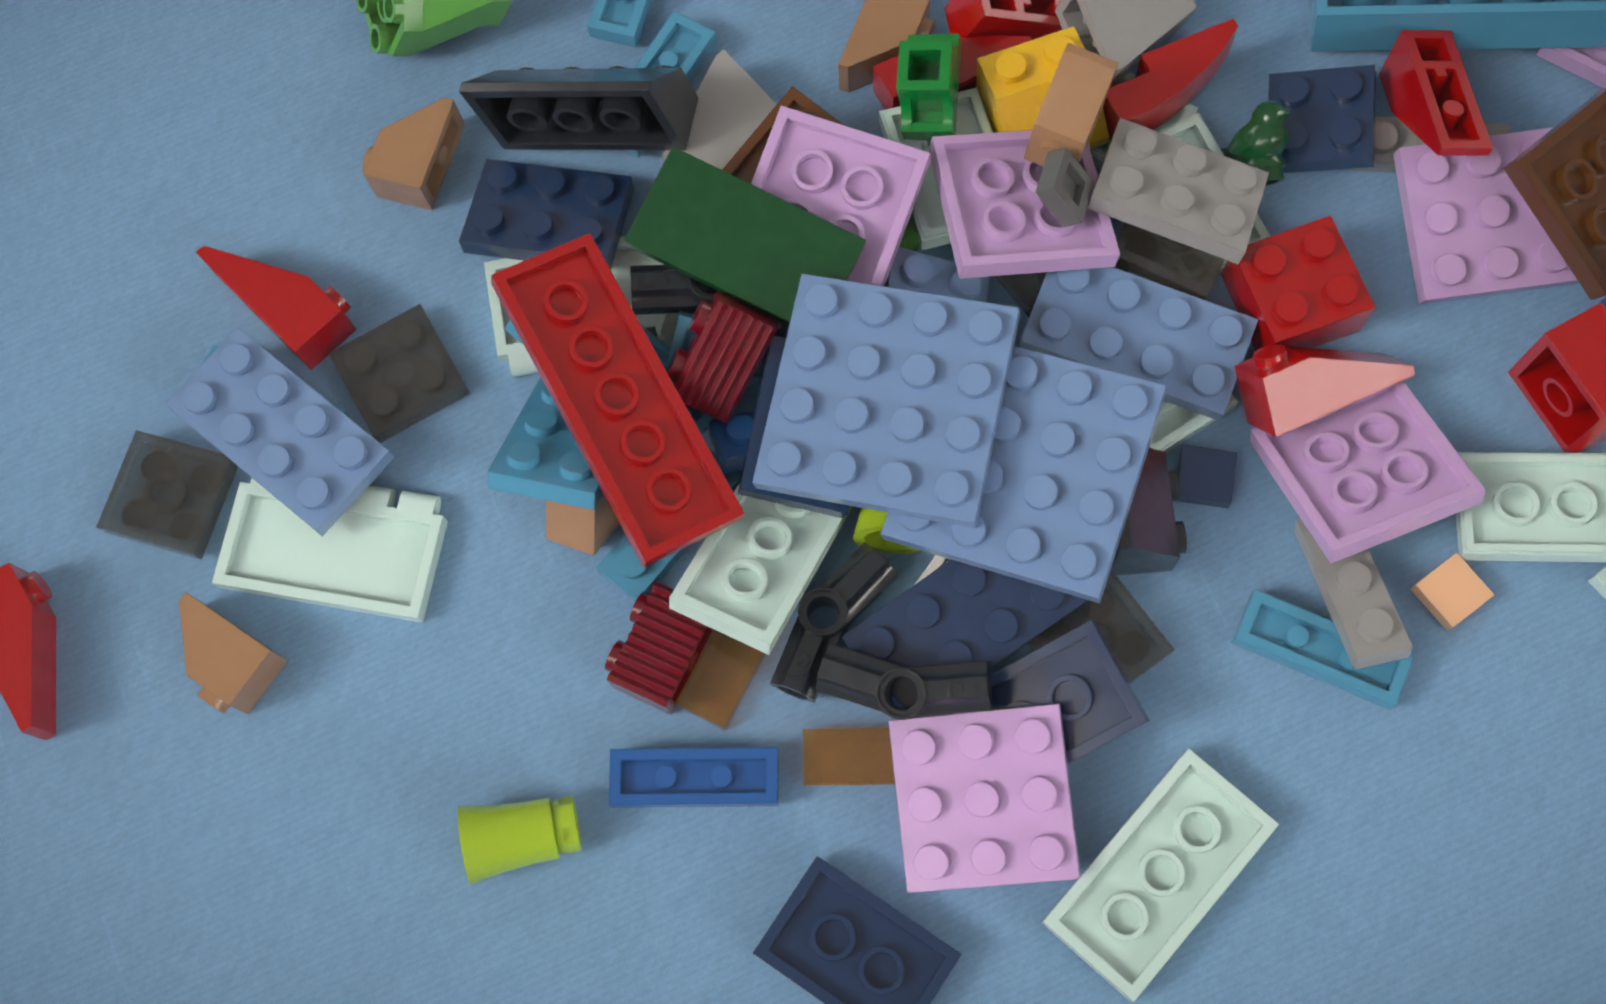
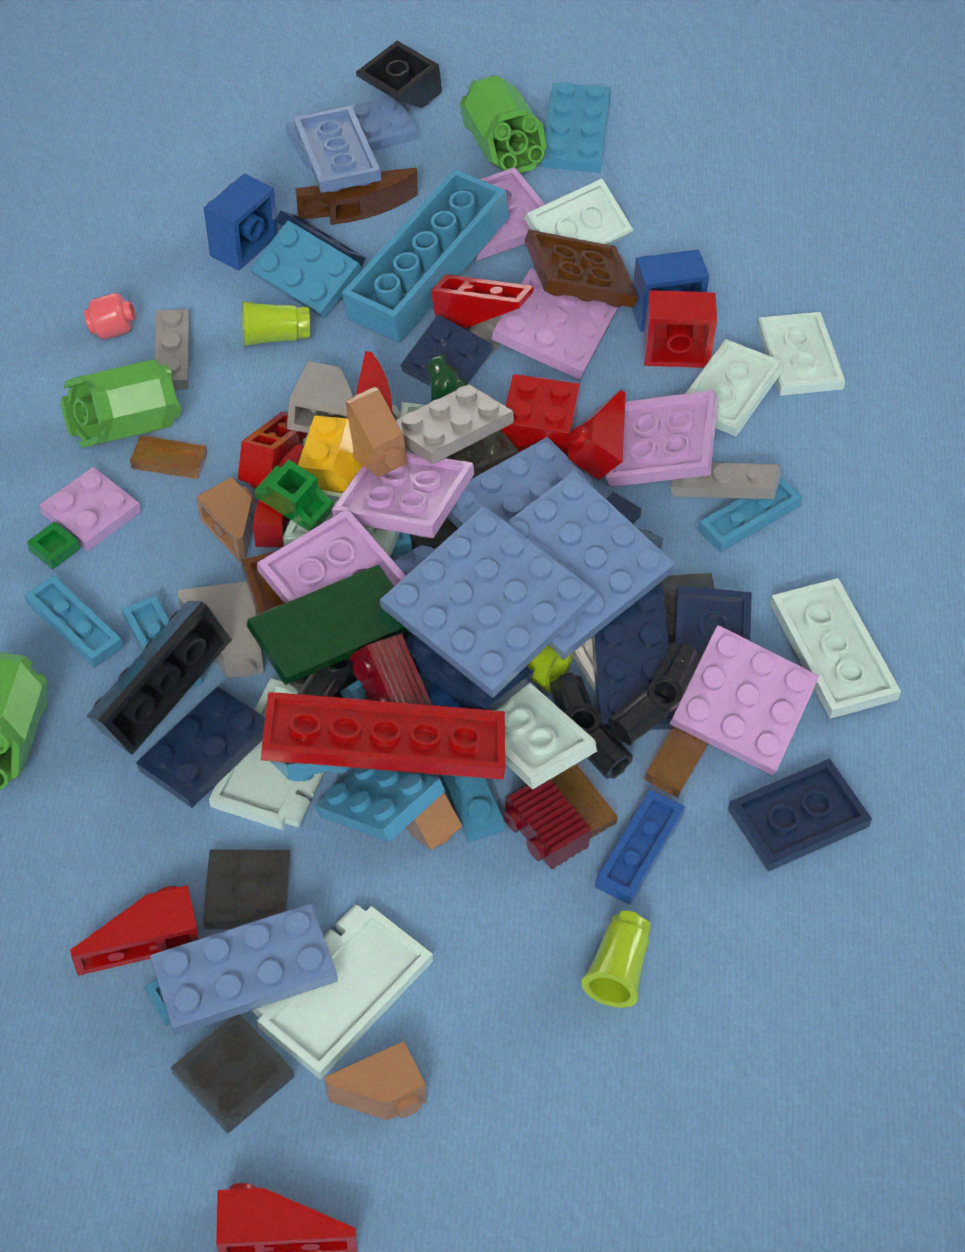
camera: 70 degrees left, 20 degrees down
medium nougat slope [363,97,465,211] -> none
dark grey plate [1035,147,1094,227] -> none
light nougat tile [1410,553,1494,632] -> none

